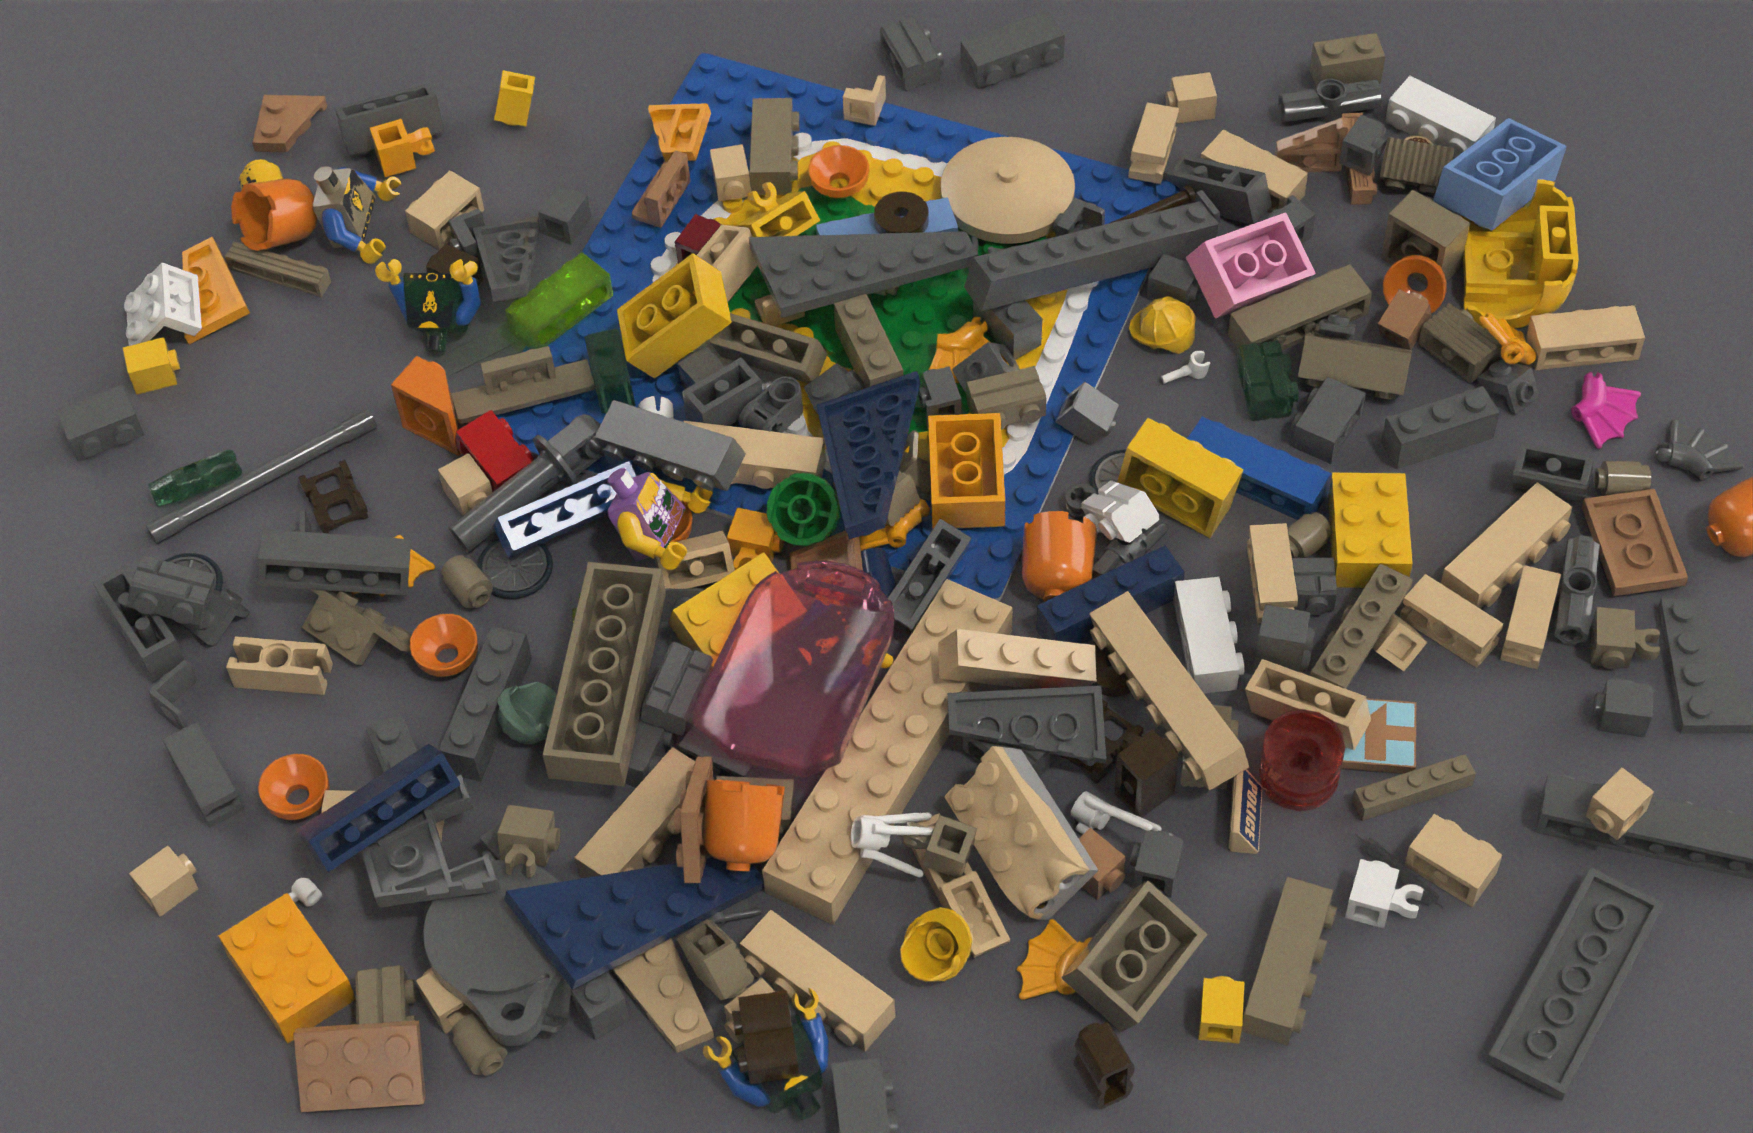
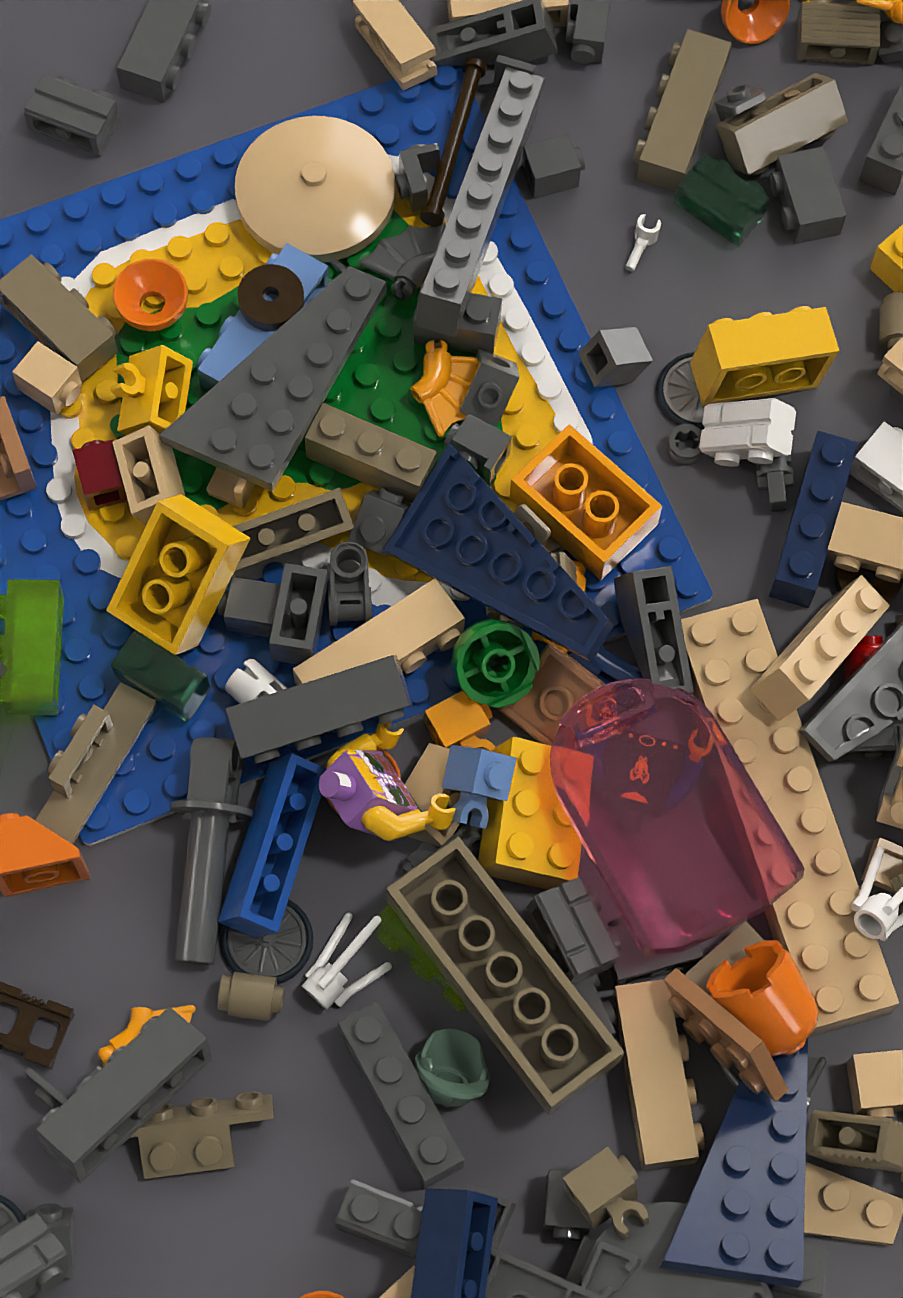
camera: 50 degrees left, 15 degrees up
tan piece [226,636,333,695] -> none
orange piece [410,614,478,677] -> none
tan brick [438,453,492,516] -> none
red brick [456,410,534,492] -> none
tan panel [843,75,886,126] -> none
dark tan brick [966,366,1046,429] -> none
orange cylinder [1022,511,1097,602] -> none
yellow piece [1129,296,1196,354] -> none
bright pink brick [1186,213,1316,319] -> none
blue brick [1187,417,1331,520] -> none
medium nougat brick [1378,289,1432,350] -> none
none -> white plant [301,913,392,1010]
none -> medium blue brick [442,745,516,829]

